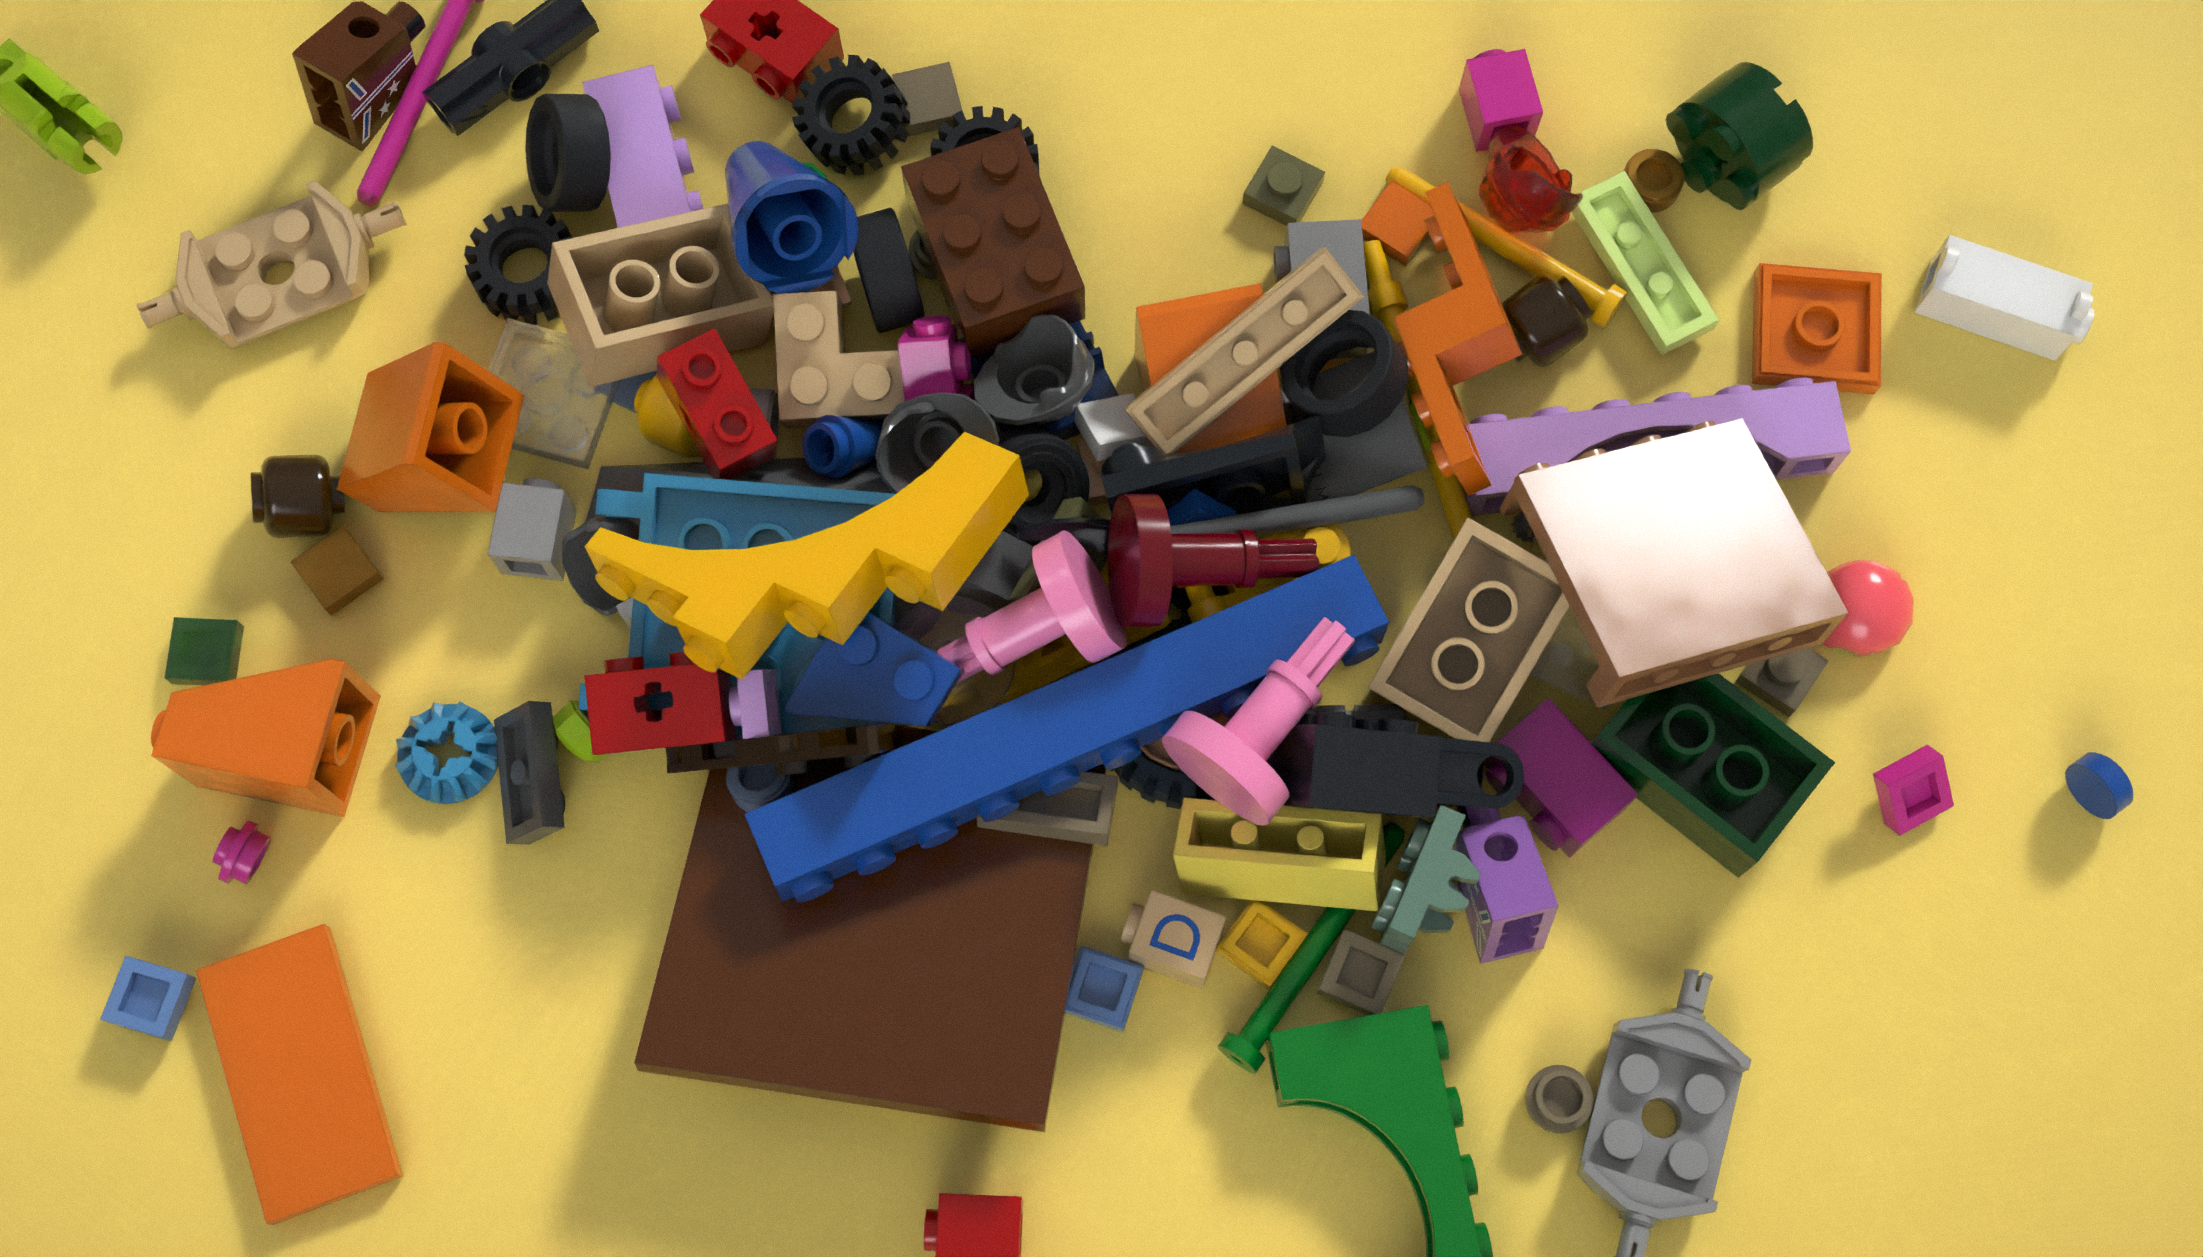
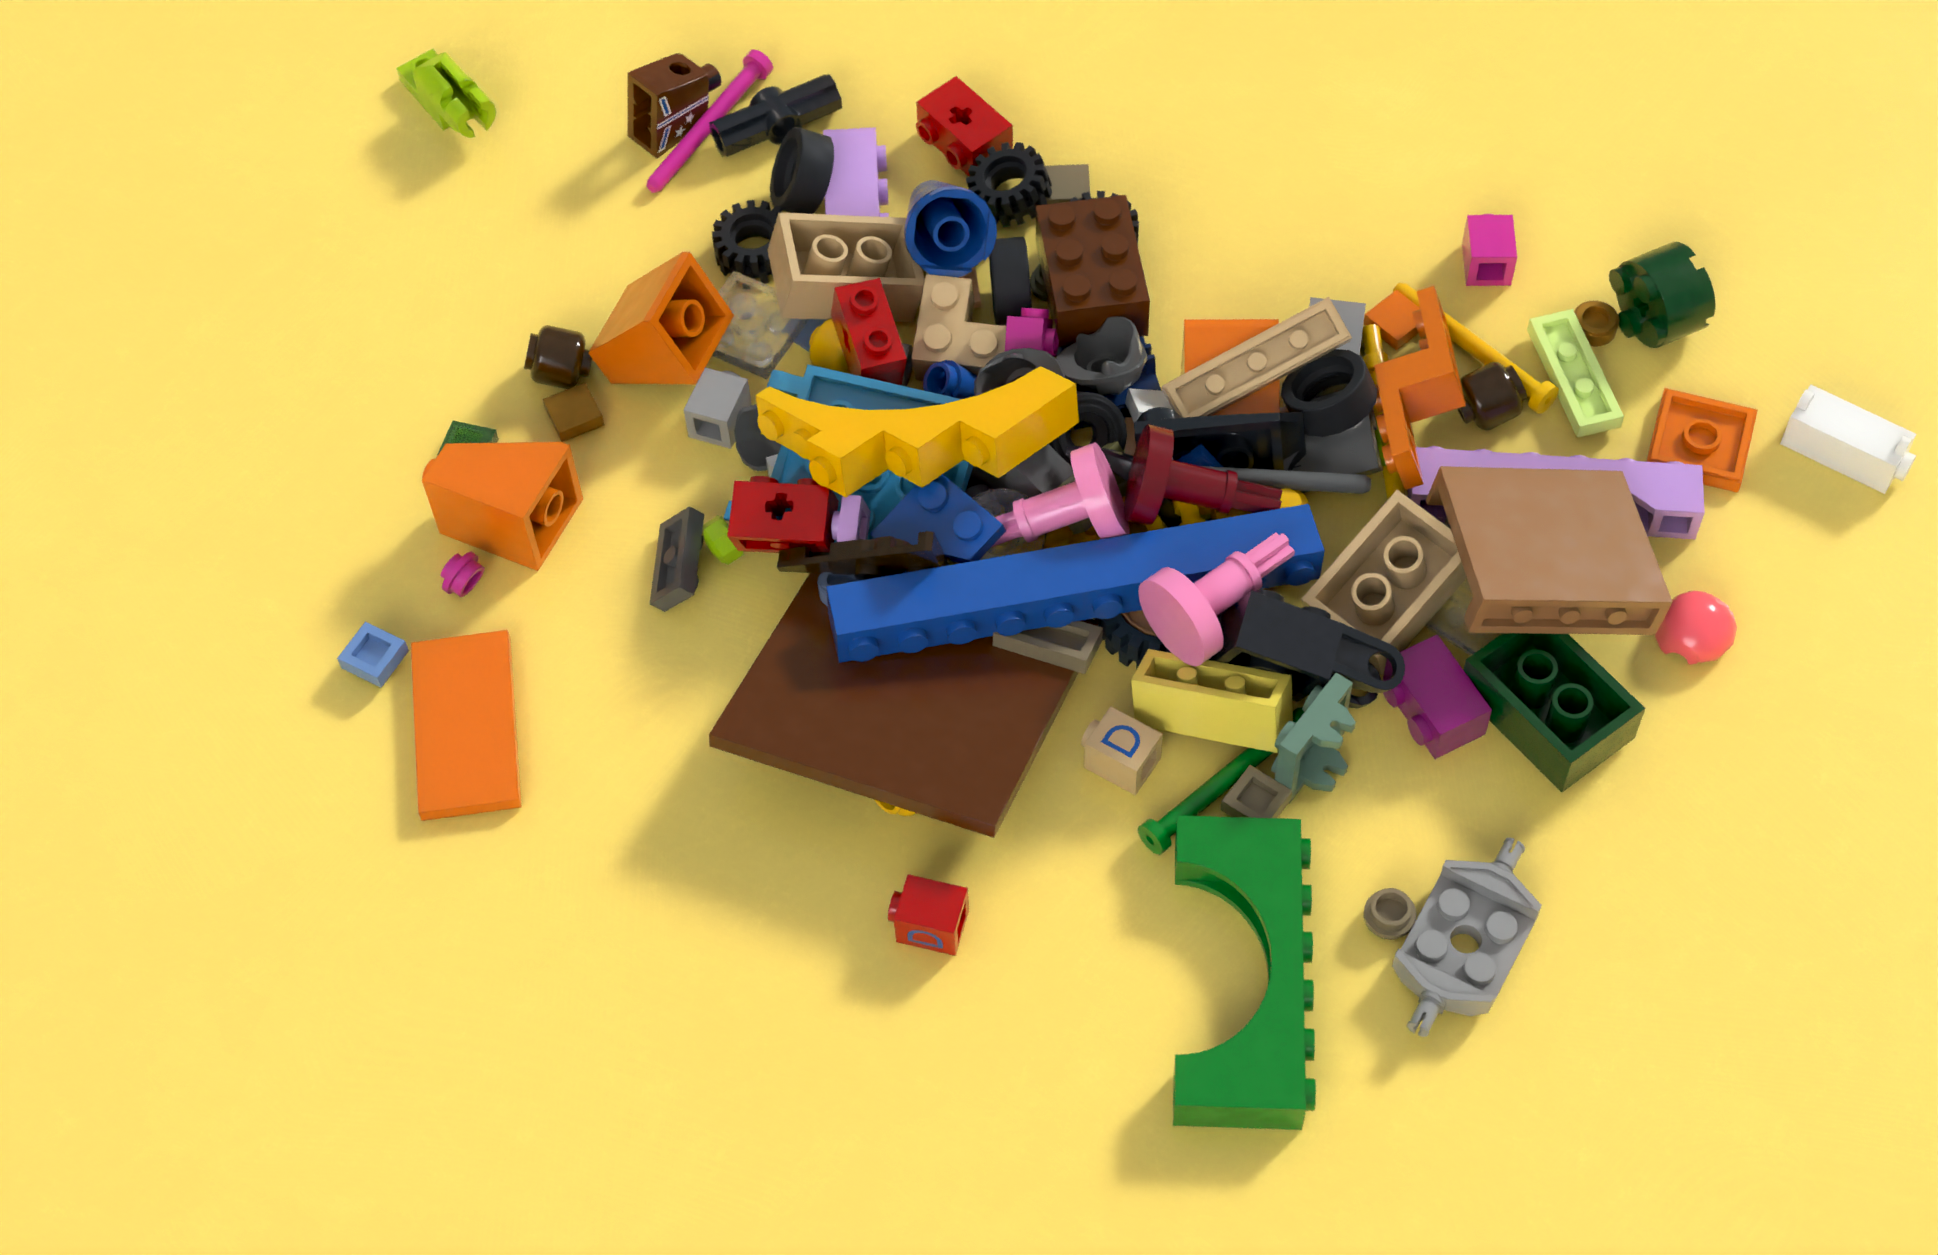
camera: 15 degrees right, 15 degrees down
tan plate [137,180,407,349] -> none
dark azure gear [395,702,498,804] -> none
medium blue tile [1065,946,1144,1032] -> none
yellow tile [1216,900,1308,990] -> none
olive plate [1242,145,1325,226] -> none
medium lavender torso [1455,806,1558,964] -> none
clear red piece [1479,125,1583,234] -> none
dark tan plate [1735,648,1829,717] -> none
dark pink plate [1873,744,1954,836] -> none
blue tile [2065,752,2133,819] -> none

